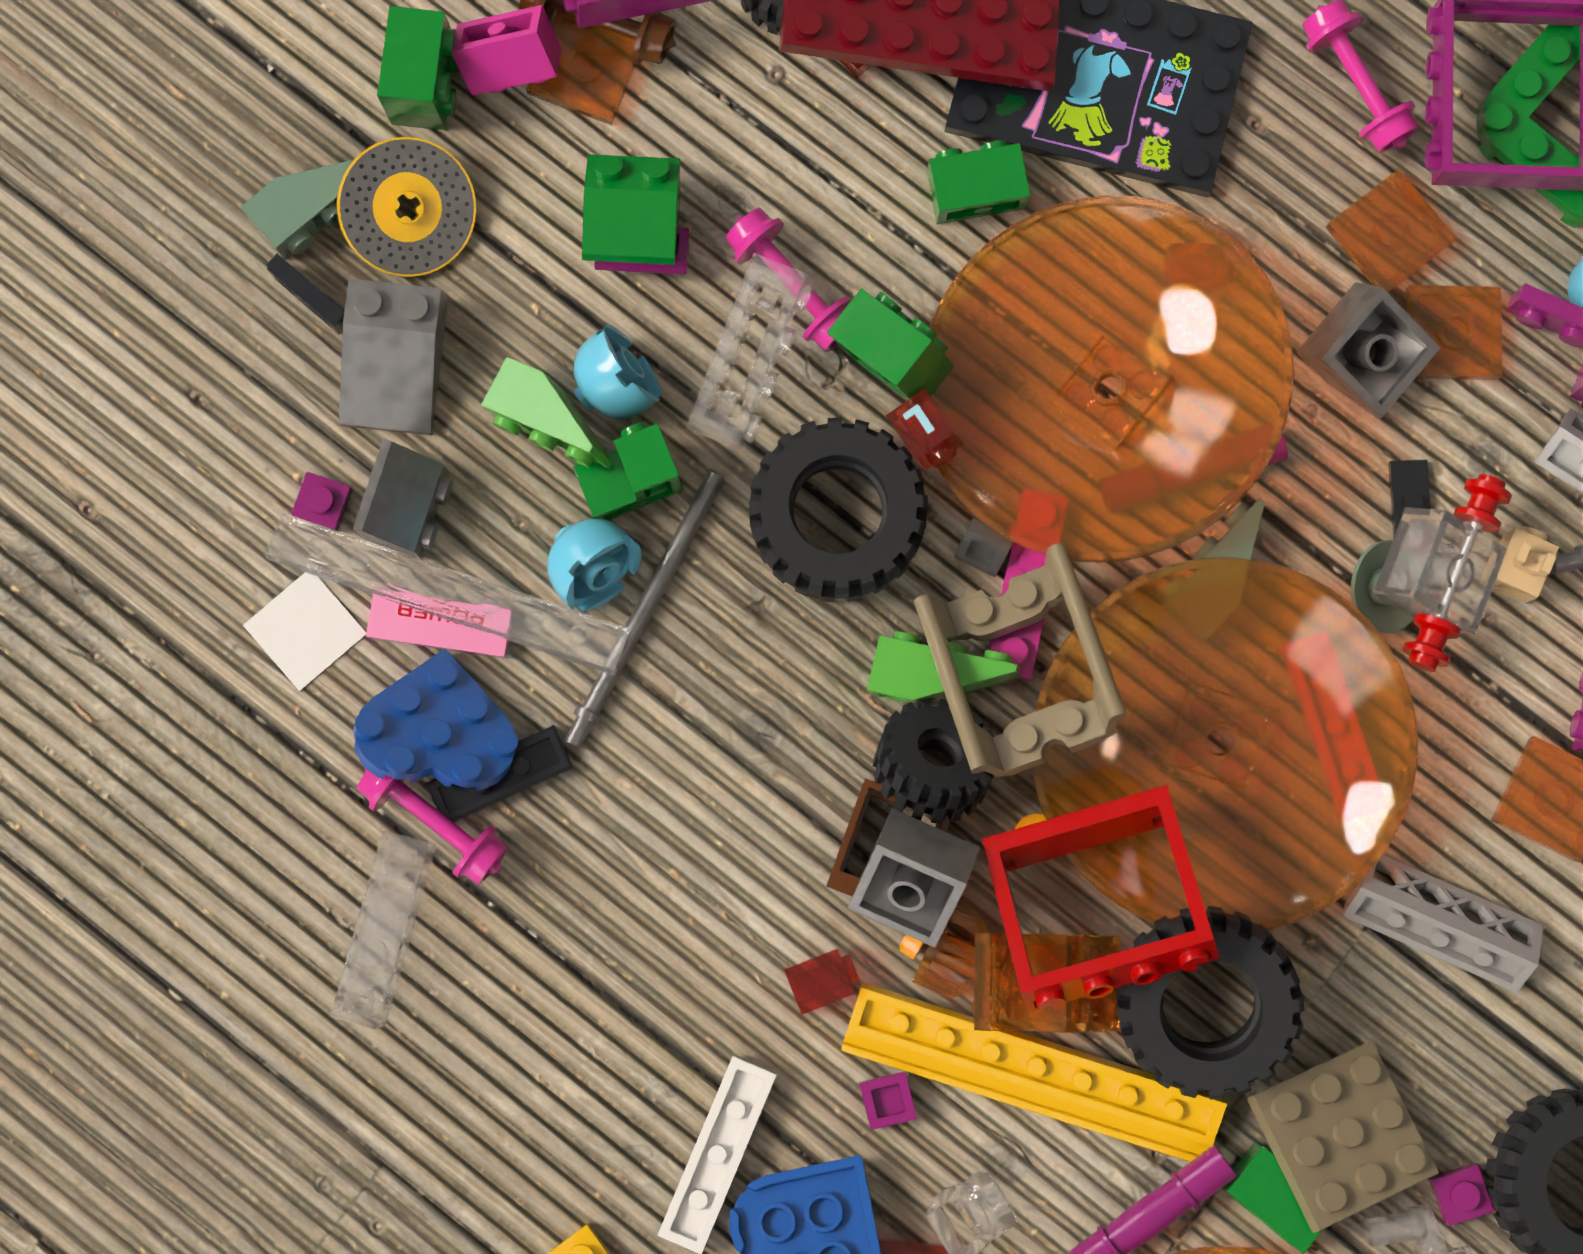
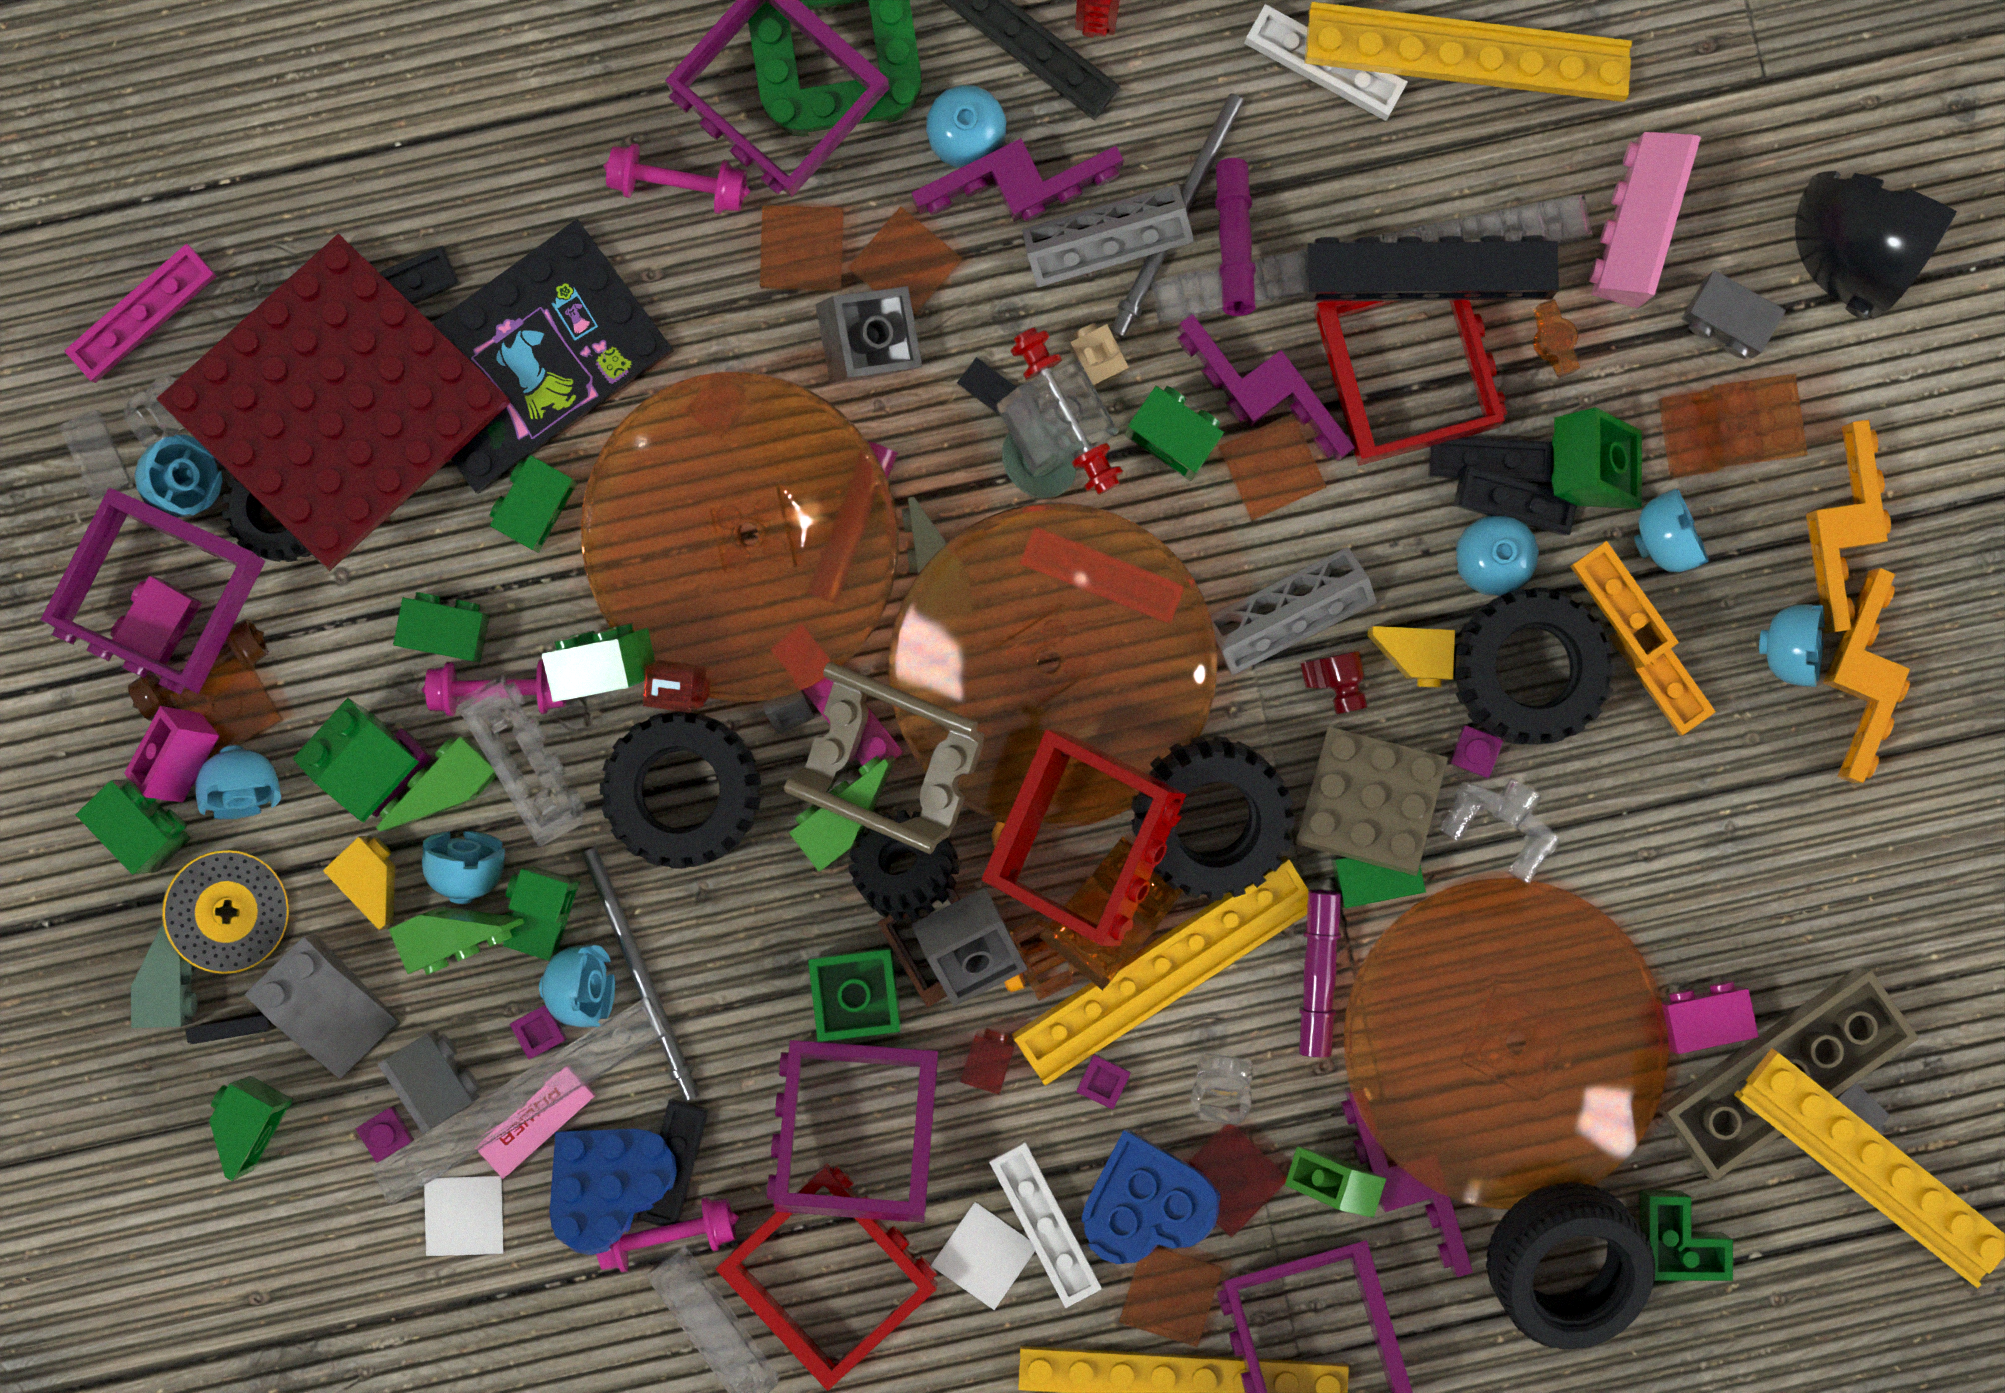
camera: 40 degrees left, 5 degrees up
none -> medium azure cylinder [195,745,281,819]
none -> green slope [209,1076,293,1181]
none -> yellow slope [323,836,395,930]
none -> bright green slope [376,737,502,832]
none -> green brick [393,592,490,663]
none -> magenta plate [510,1005,567,1060]
none -> red window [715,1163,938,1391]
none -> magenta window [767,1040,938,1223]
none -> green brick [808,947,902,1042]
none -> white sticker [931,1202,1035,1310]
none -> green brick [1125,385,1224,481]
none -> dark red piece [1300,651,1367,714]
none -> yellow slope [1368,626,1455,688]

